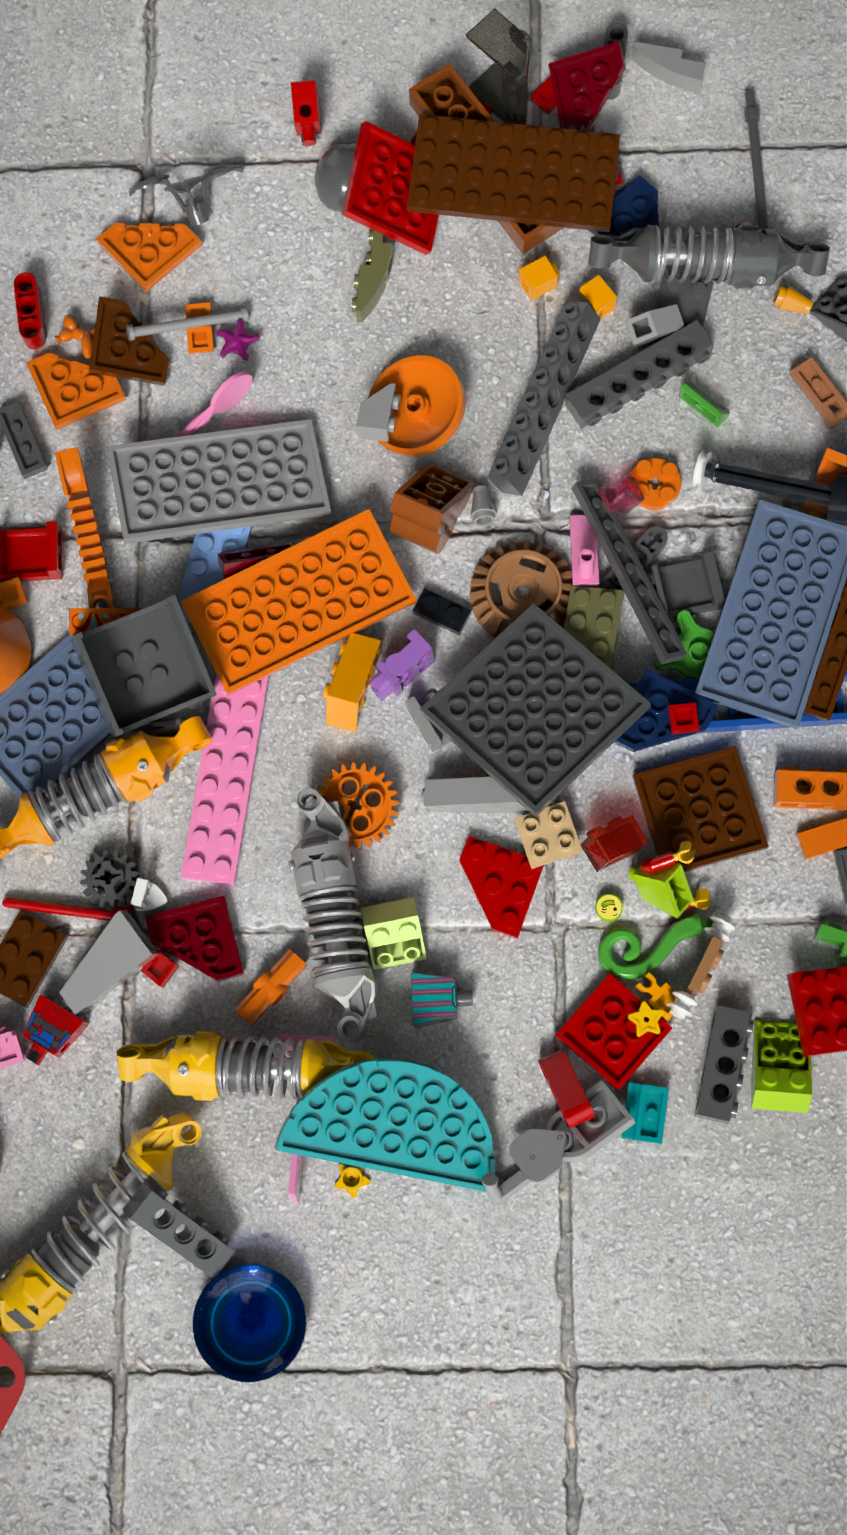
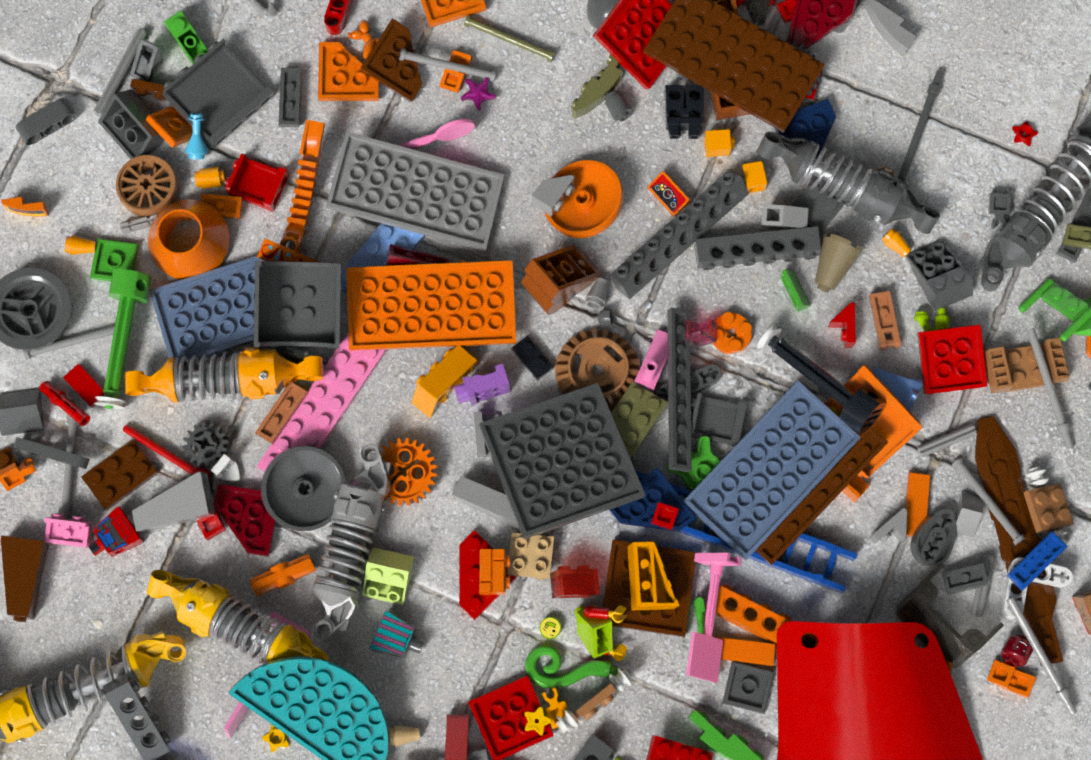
camera: 15 degrees right, 0 degrees up
none -> nougat plate [255,381,308,445]
none -> dark grey dish [261,446,346,531]
none -> tan cone [388,725,420,747]
none -> olive bar [464,15,556,62]
none -> orange brick [479,549,510,595]
none -> dark grey hinge [597,309,613,326]
none -> dark grey brick [604,90,632,122]
none -> light orange wedge [628,542,680,611]
none -> slope [647,171,690,217]
none -> black hips [664,85,704,139]
none -> bright pink piece [686,553,742,683]
none -> bright green hinge [693,597,705,634]
none -> dark tan cone [815,233,863,293]
none -> red slope [828,303,856,348]

